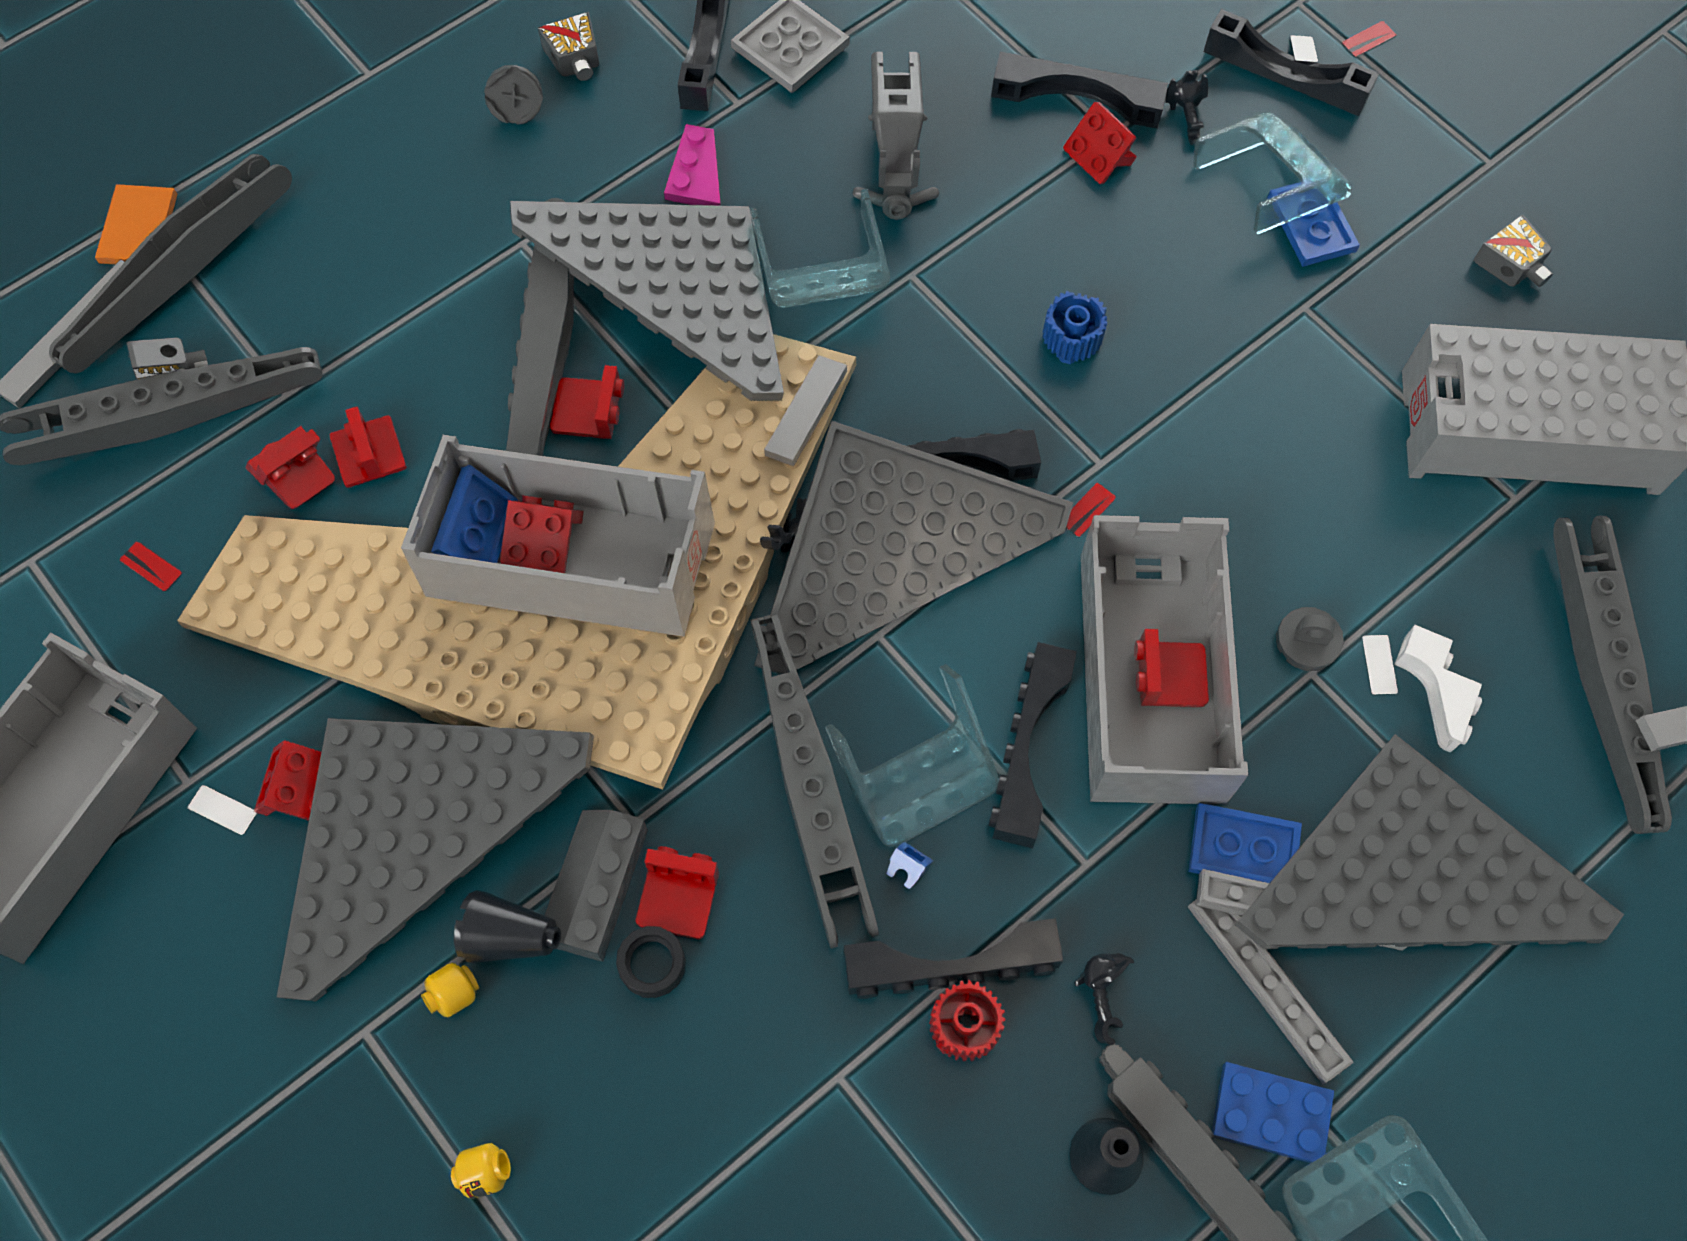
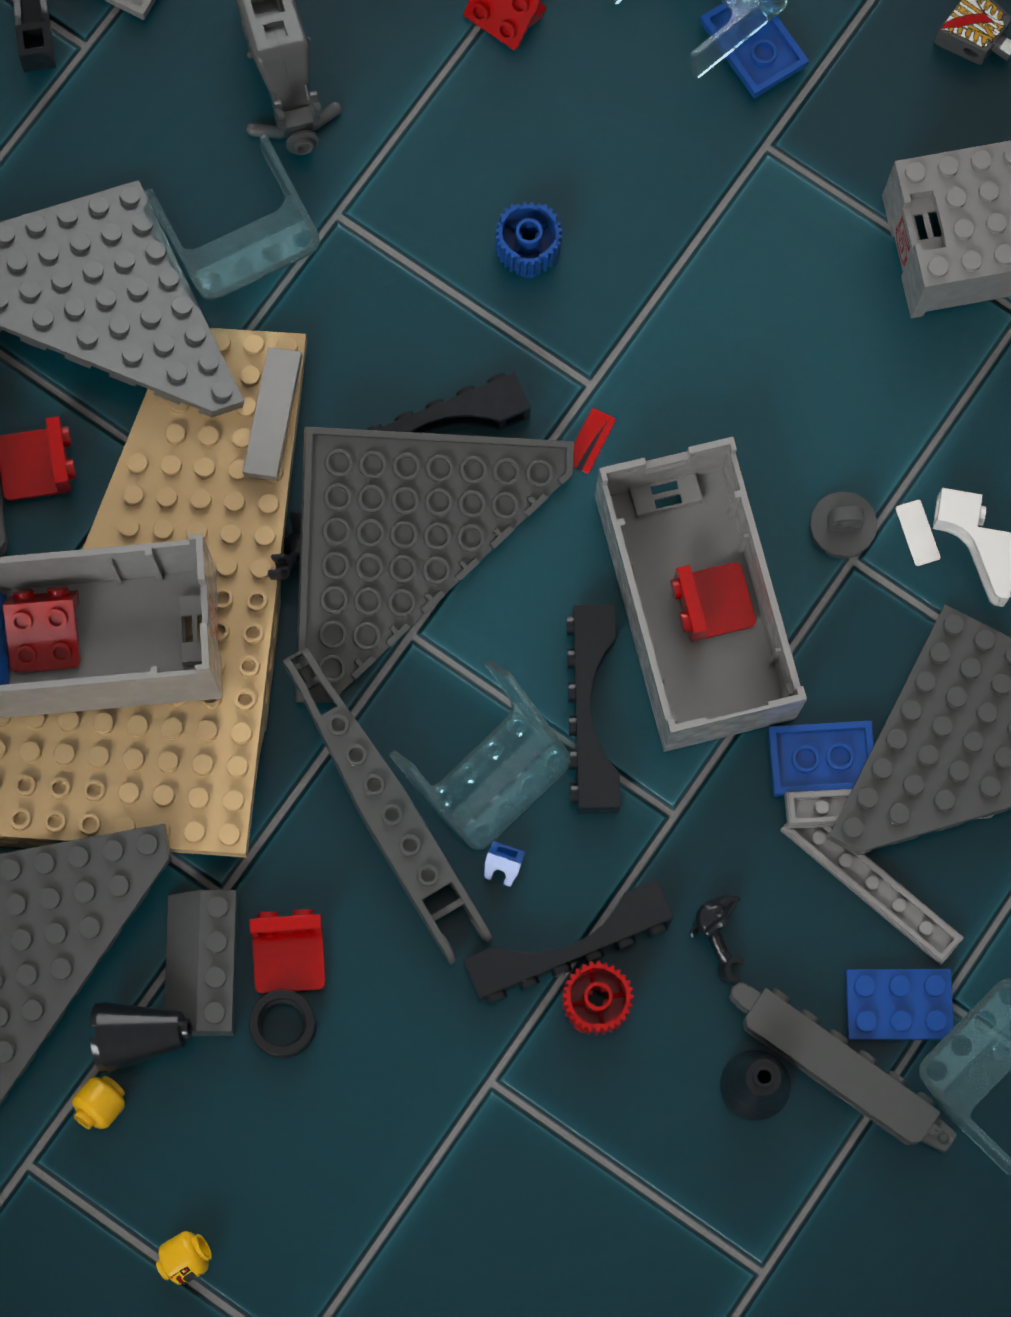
camera: 20 degrees left, 10 degrees up
dark pink wing [664,124,721,206] -> none

